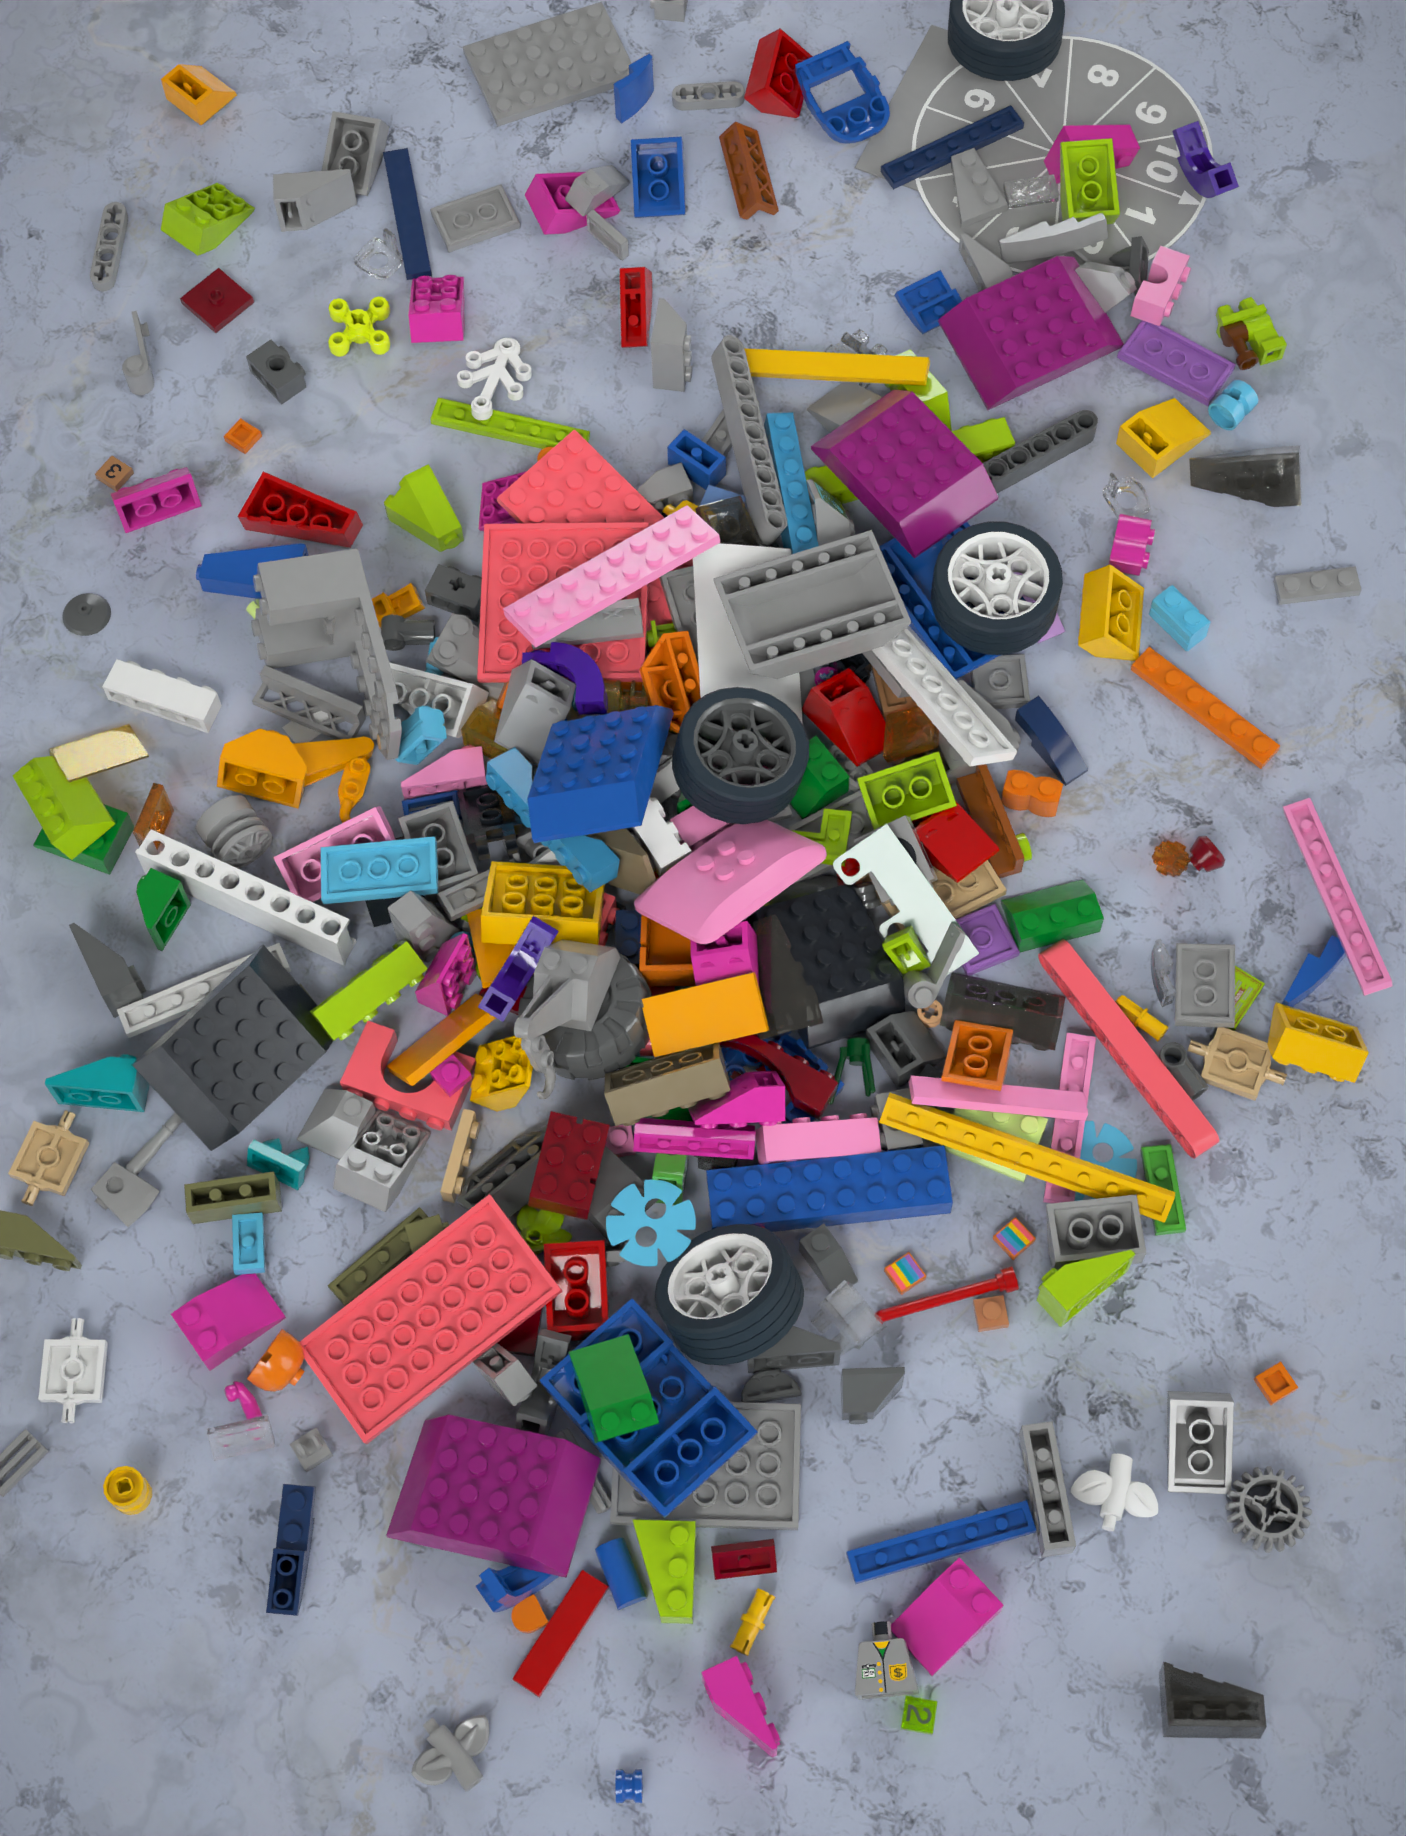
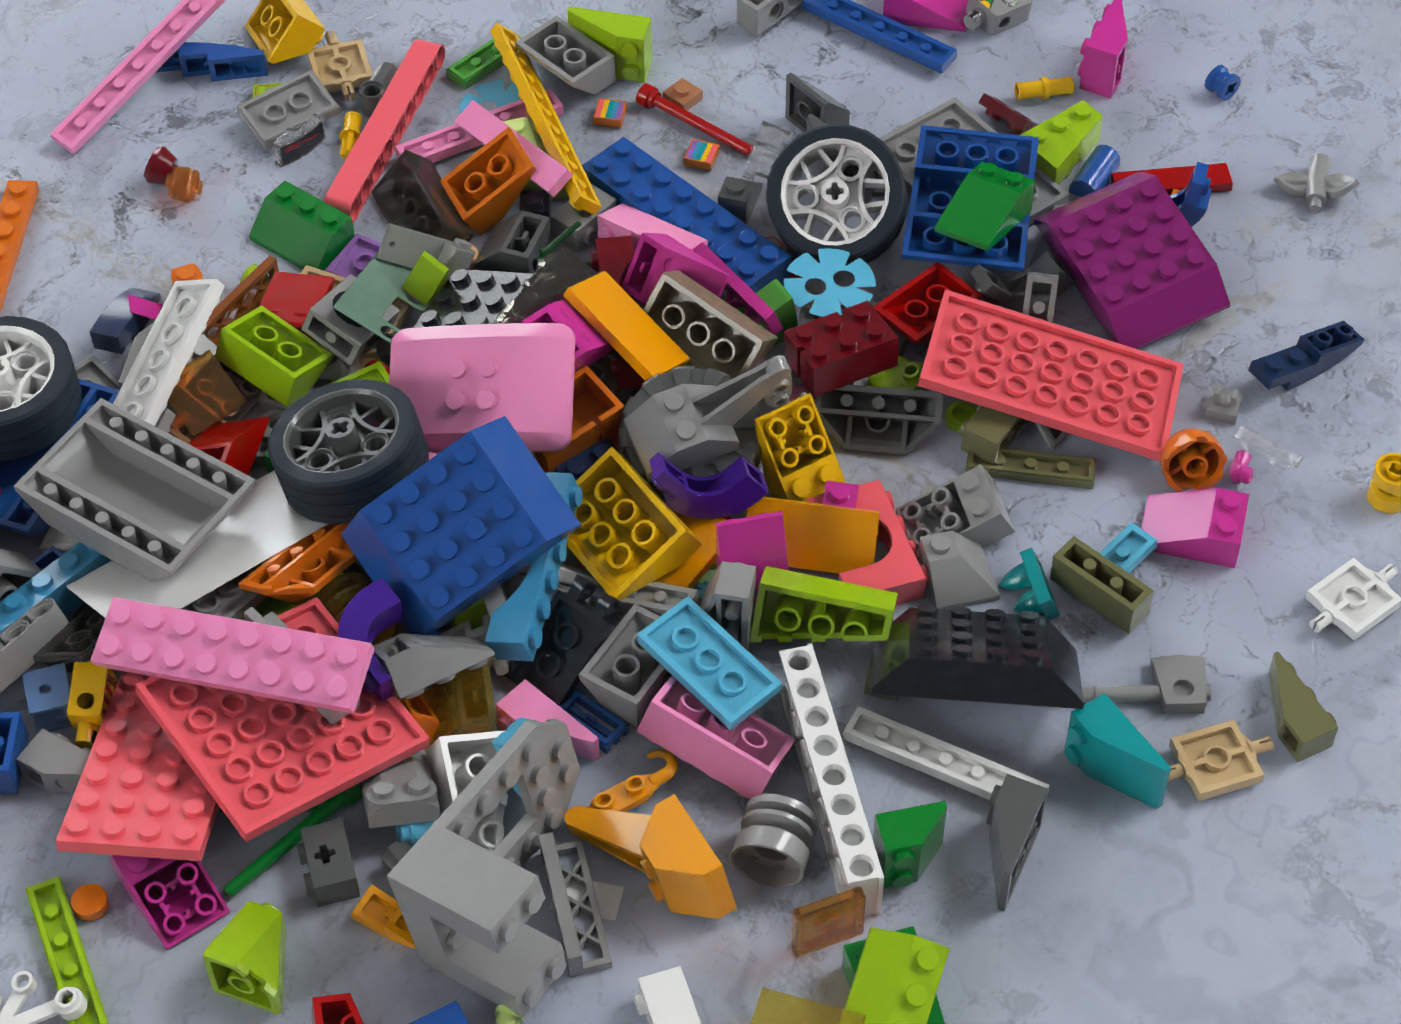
camera: 130 degrees left, 15 degrees down
tan plate [440,1109,480,1203] -> none
none -> dark pink sticker [128,295,163,320]

